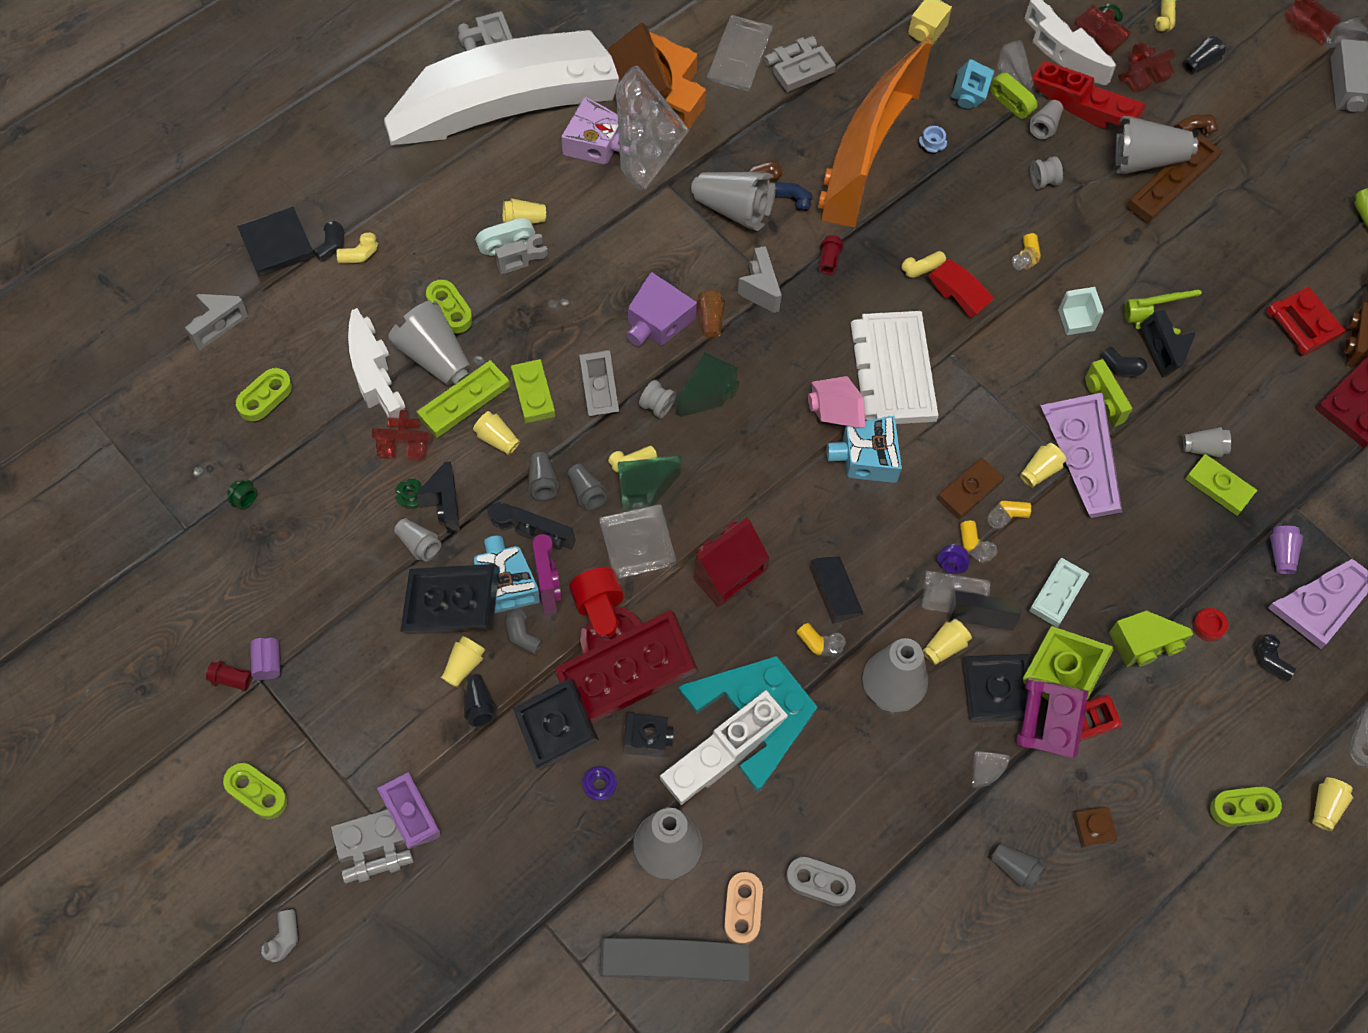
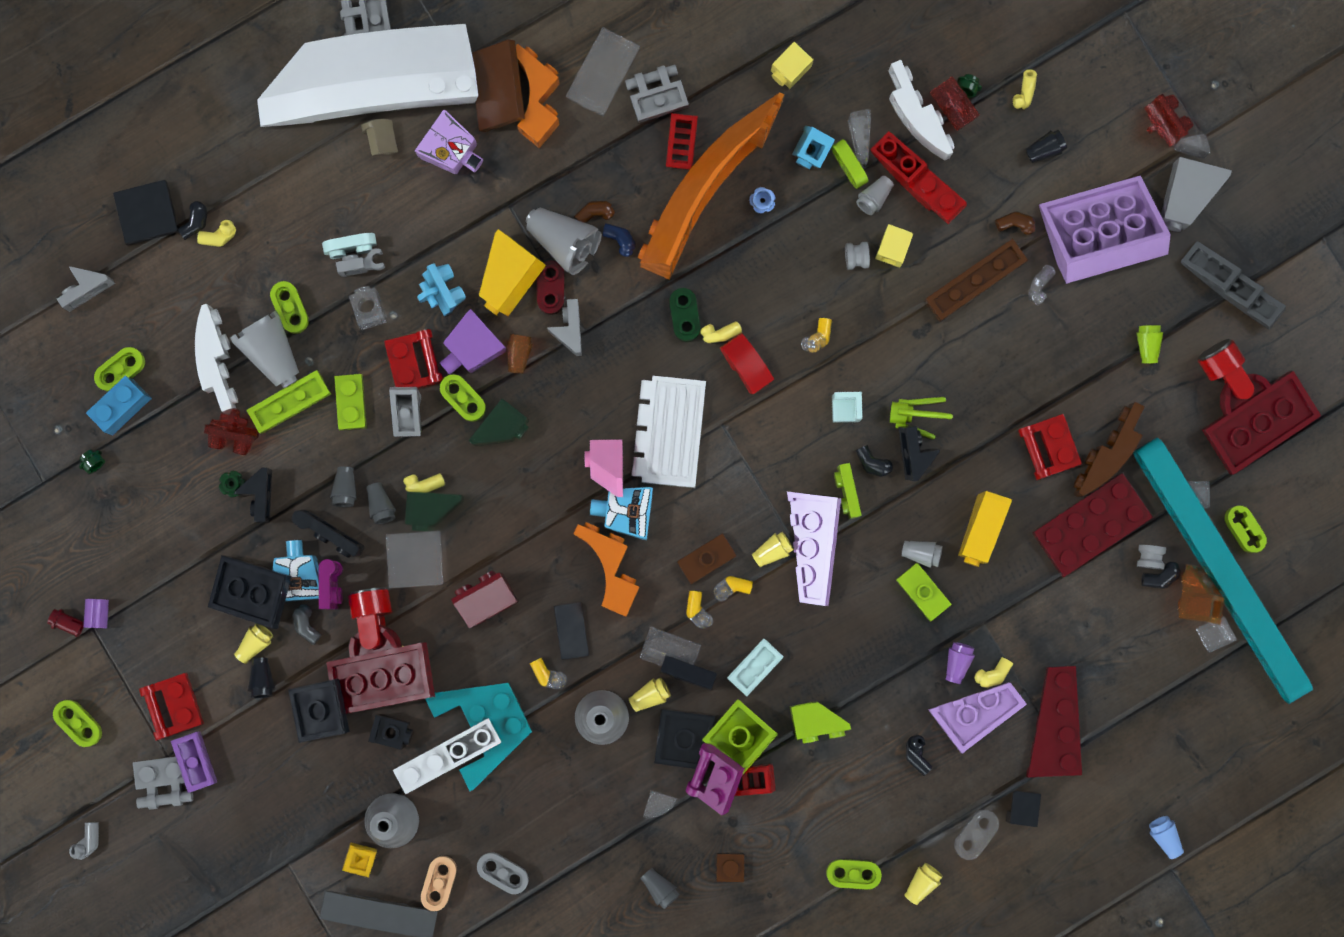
camera: 10 degrees right, 20 degrees up
light grey cone [394,518,441,562] -> none
light yellow cone [473,411,520,455] -> none
light yellow cone [503,198,546,224] -> none
dark purple plate [583,766,617,801] -> none
clear plate [616,65,690,191] -> none
light grey wheel [639,380,676,419] -> none
dark red pin [818,235,844,275] -> none
dark purple plate [937,544,970,574] -> none
light grey cone [1115,116,1198,174] -> none
clear red hips [1119,42,1176,92] -> none
red tile [1193,608,1228,642] -> none
none -> dark azure brick [86,375,152,436]
none -> red plate [139,673,204,741]
none -> yellow tile [342,842,377,877]
none -> clear brick [349,286,387,330]
none -> dark tan tile [361,119,398,156]
none -> red plate [384,329,443,389]
none -> medium azure hips [417,263,466,316]
none -> lime plate [440,374,486,422]
none -> yellow slope [479,229,546,316]
none -> dark red plate [537,260,565,315]
none -> orange arch [574,522,640,617]
none -> red slope [666,113,698,169]
none -> dark green plate [670,288,700,342]
none -> light yellow panel [875,224,913,268]
none -> yellow slope [958,491,1012,567]
none -> light yellow arm [975,657,1013,688]
none -> clear arm [1028,265,1055,305]
none -> lavender slope [1039,175,1171,284]

